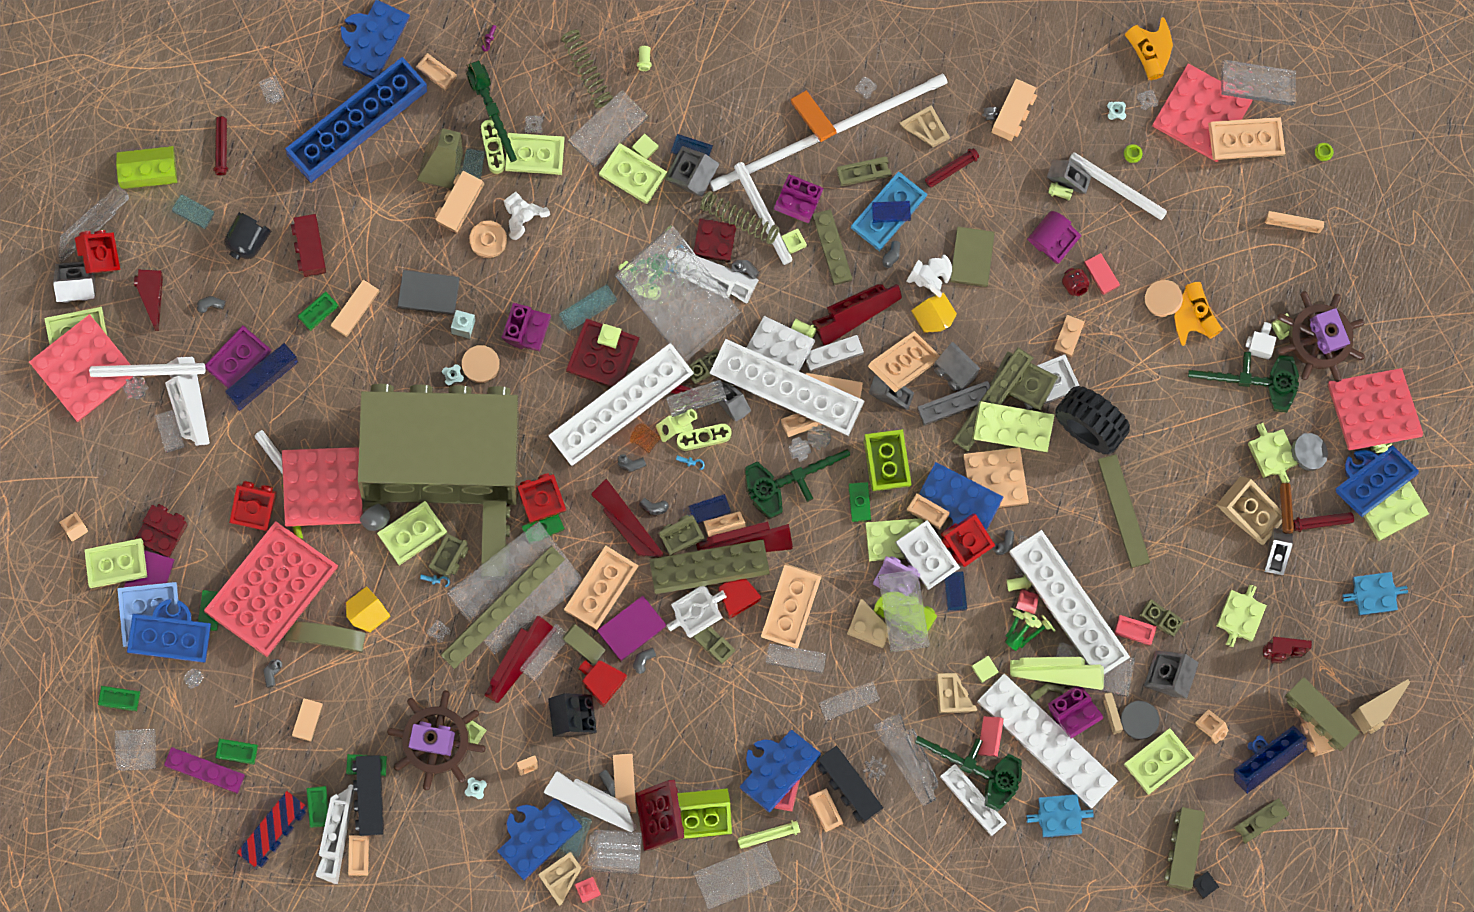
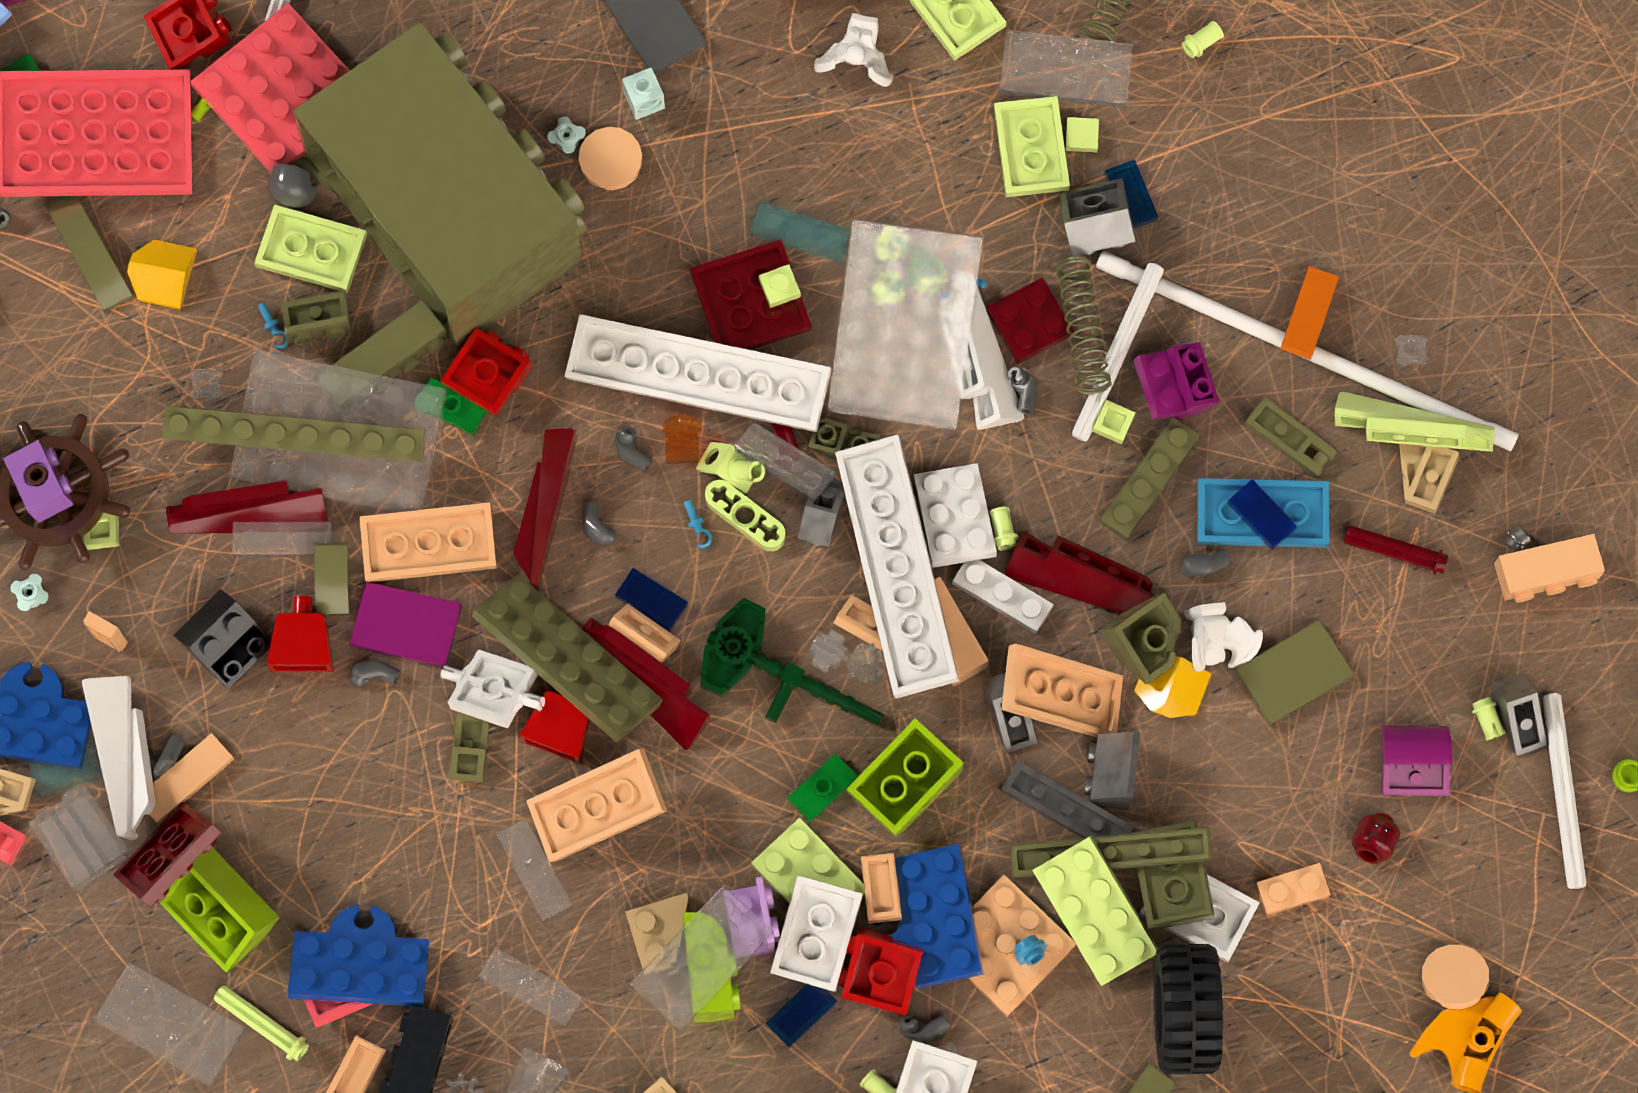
camera: 60 degrees right, 0 degrees up
light nougat tile [469,221,507,258] -> none
magenta brick [502,303,551,352] -> none
olive bracket [659,515,705,556] -> none
coral tile [1084,253,1120,295] -> none
none -> dark azure plate [1014,935,1047,966]
none -> olive slope [1099,592,1182,684]
none -> yellowish green wedge [1335,392,1495,452]

